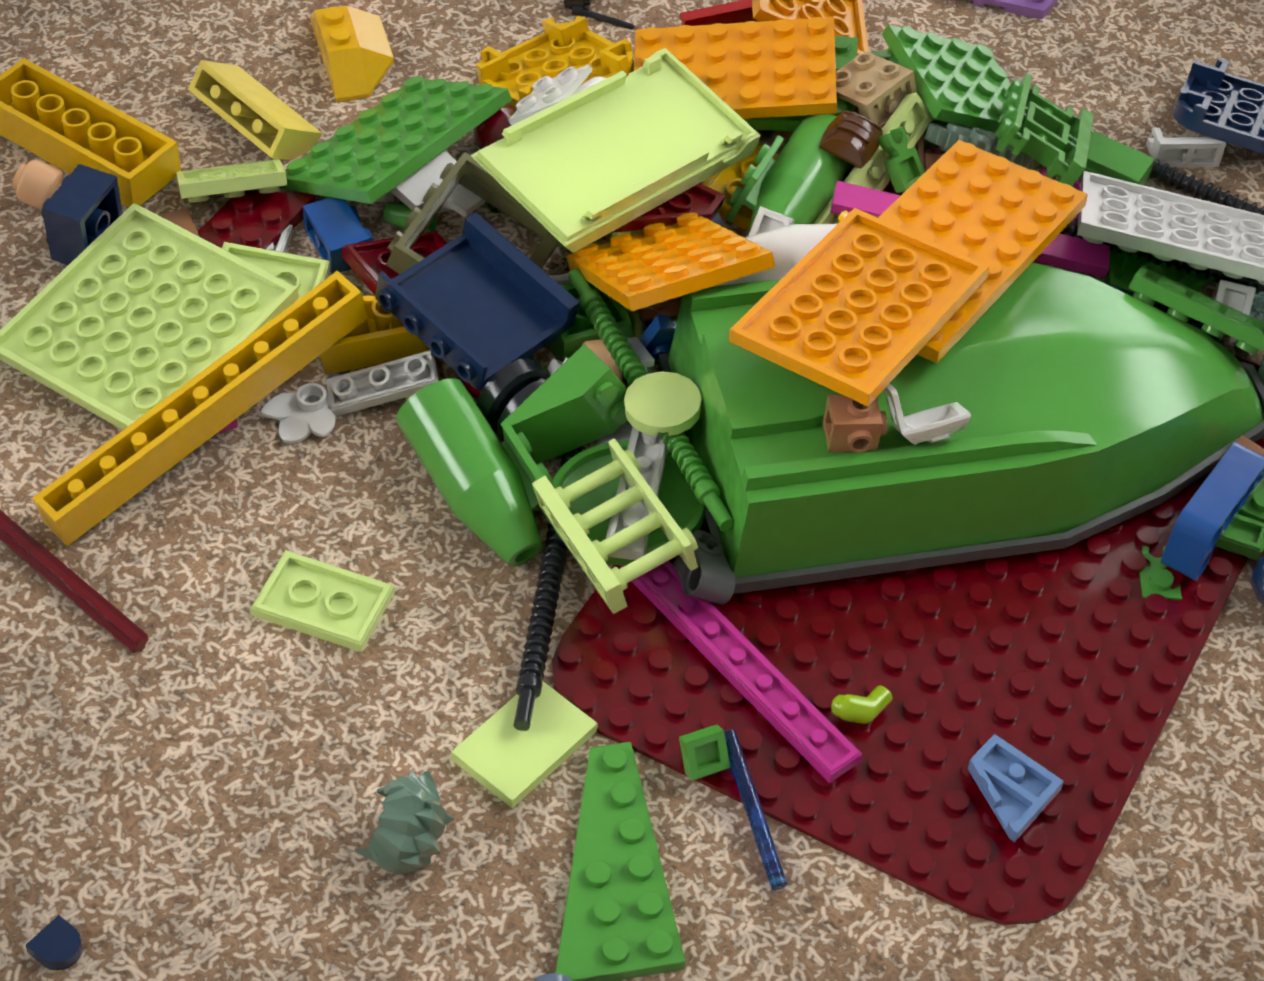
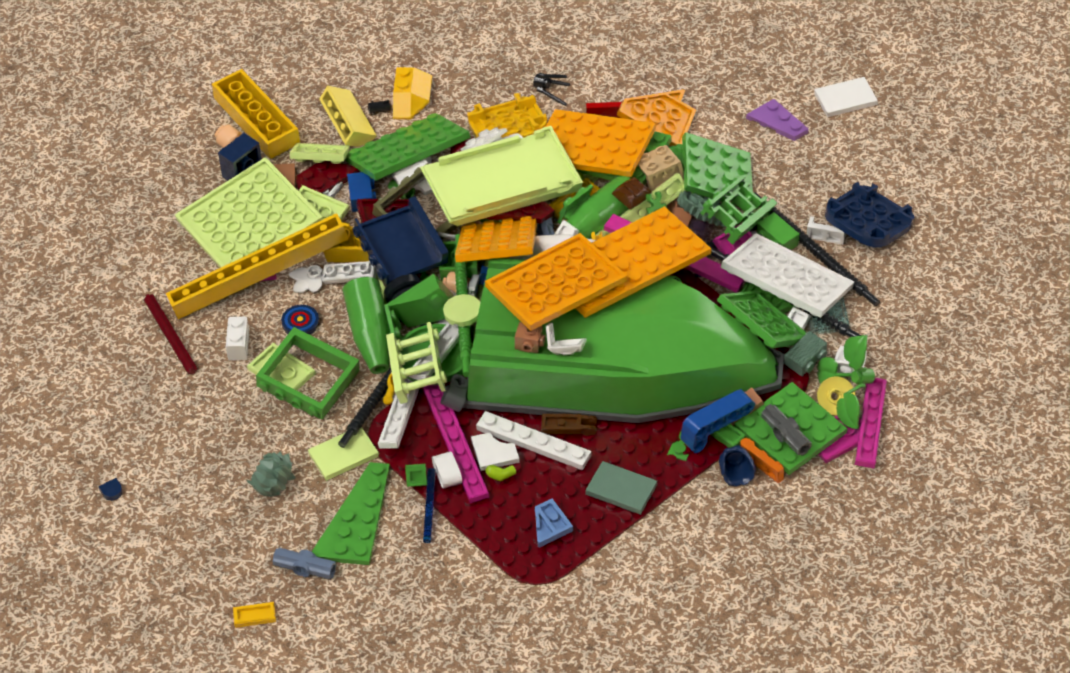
camera: 25 degrees right, 0 degrees up
none -> white brick [226,316,249,360]
none -> bright green window [256,327,359,419]
none -> dark blue tile [281,304,319,335]
none -> black pin [368,100,391,115]
none -> white tile [378,379,420,449]
none -> yellow piece [383,373,395,405]
none -> white beam [432,451,462,489]
none -> white tile [471,432,519,471]
none -> white plate [476,411,591,470]
none -> reddish brown hinge [541,414,597,436]
none -> sand green tile [585,461,657,515]

